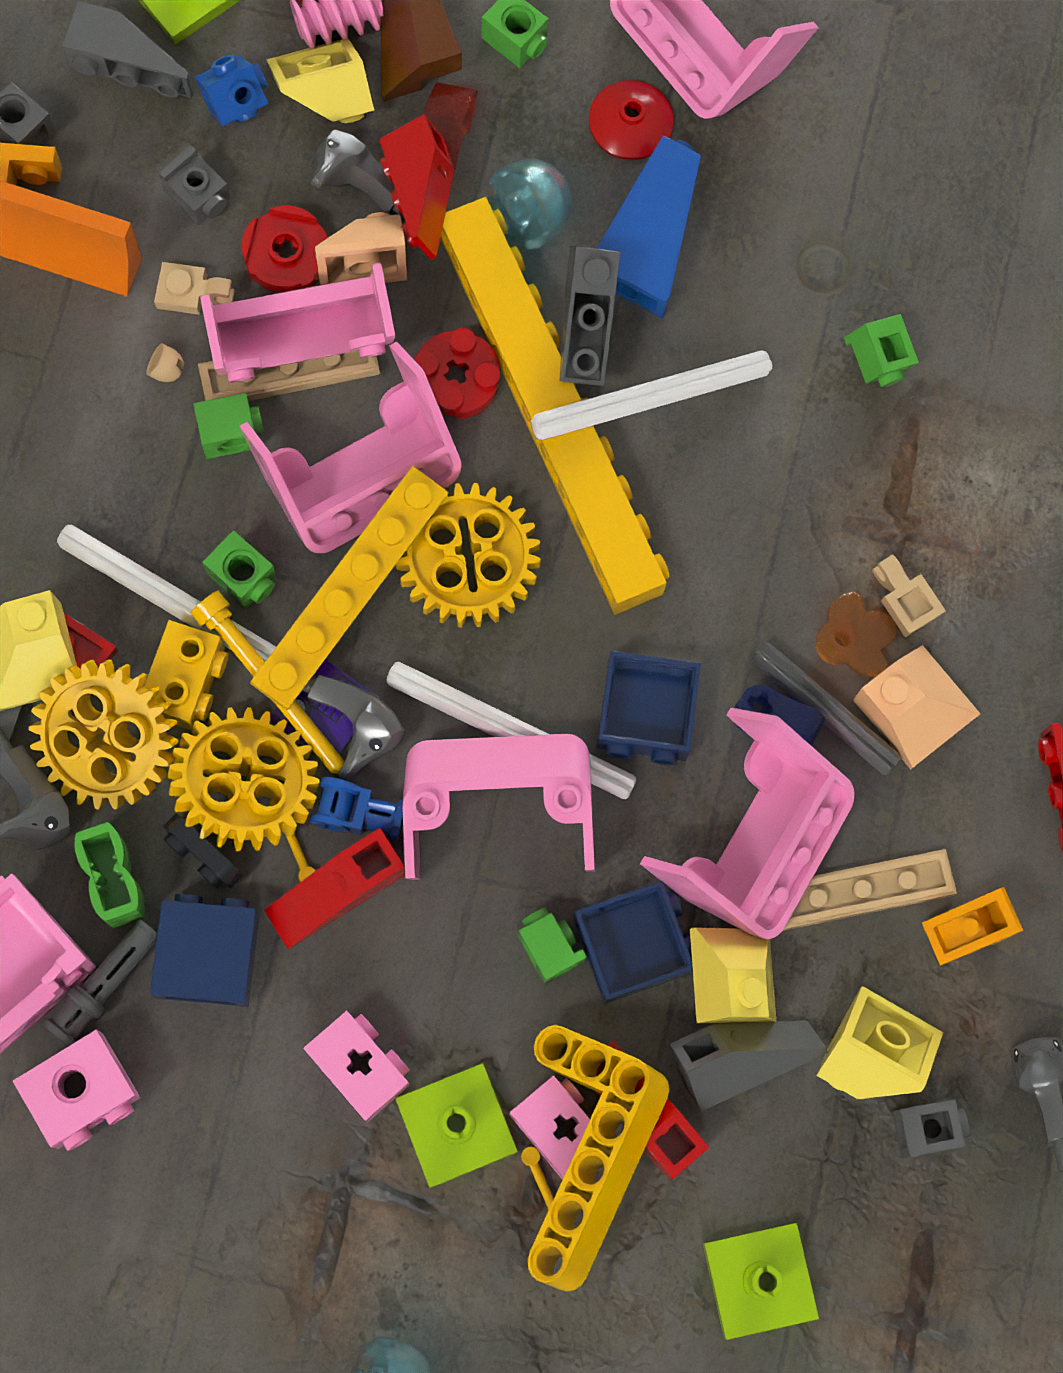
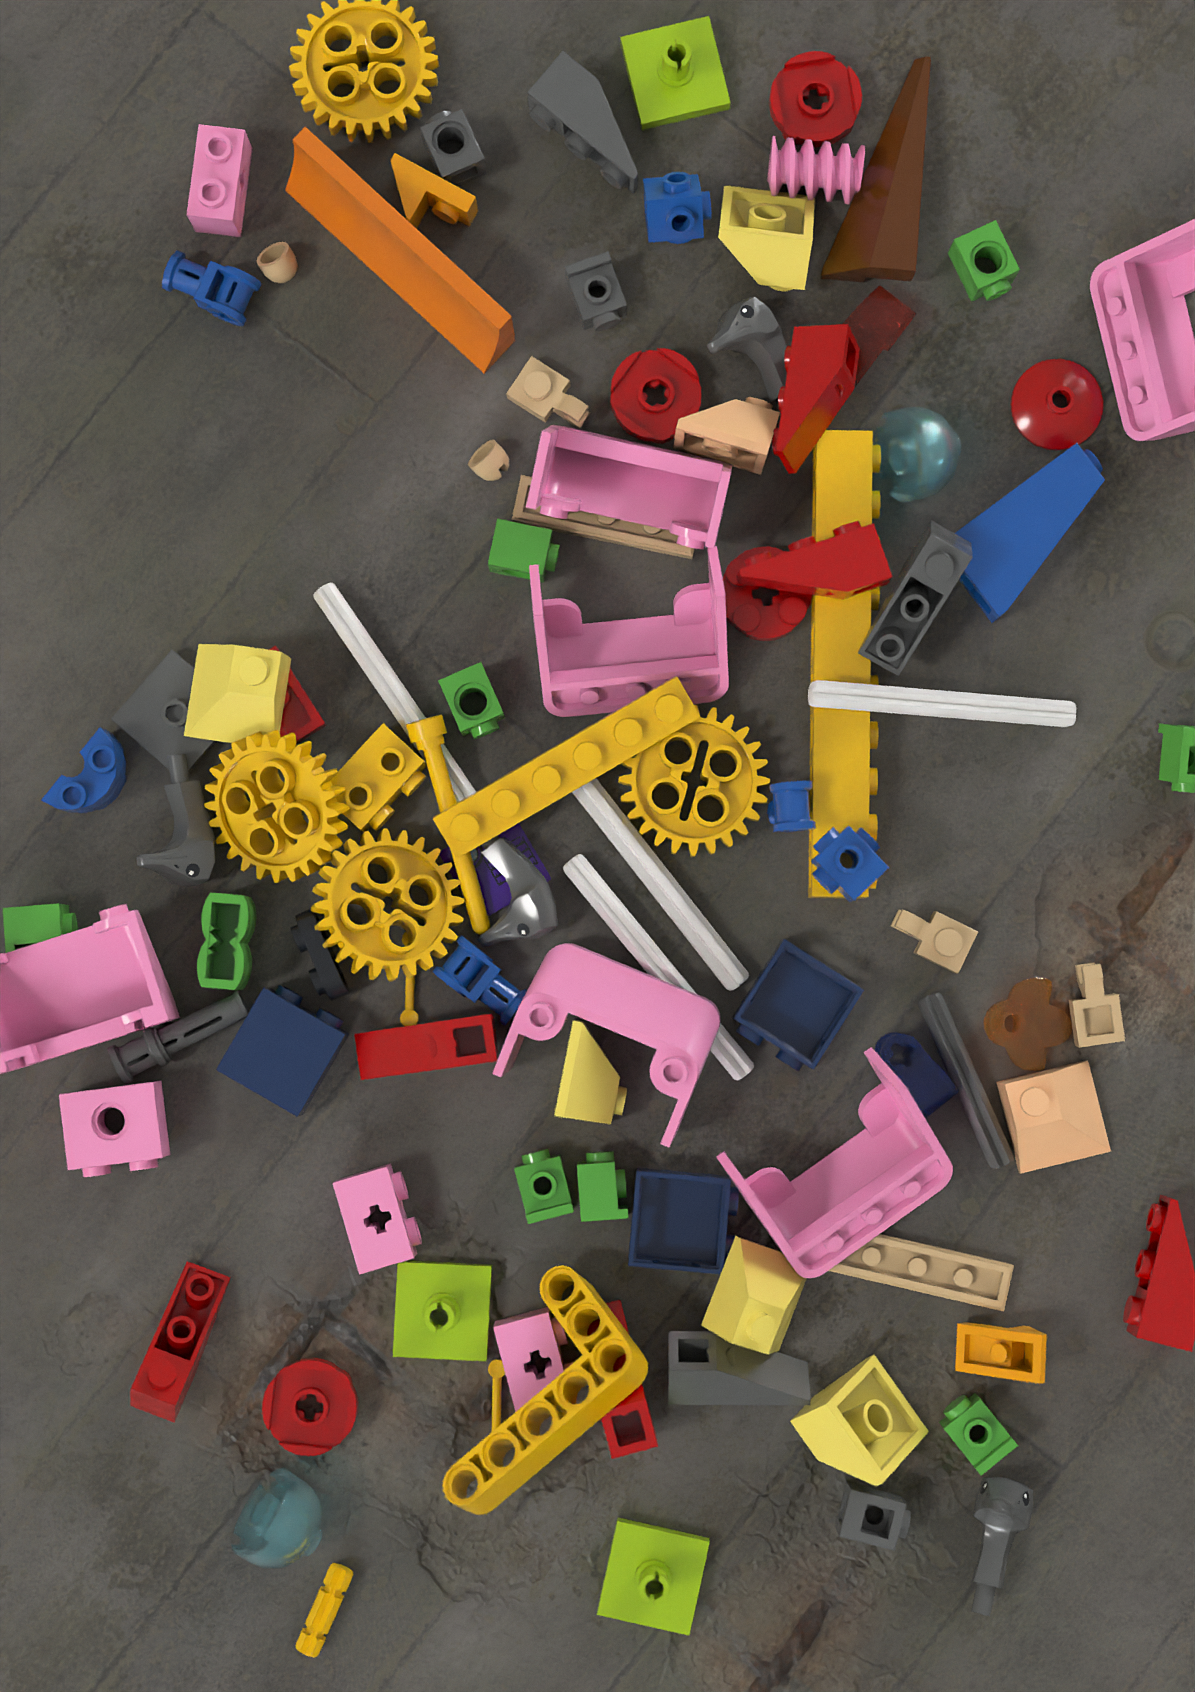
camera: 35 degrees right, 10 degrees up
none -> red slope [130,1261,231,1423]
none -> red plate [262,1358,358,1456]
none -> bright green brick [514,1148,574,1224]
none -> light yellow slope [554,1020,627,1124]
none -> white axle [572,778,749,991]
none -> red slope [736,521,893,600]
none -> blue connector [767,781,816,832]
none -> blue brick [811,826,889,902]
none -> tan plate [890,909,978,974]
none -> bright green brick [939,1393,1018,1476]

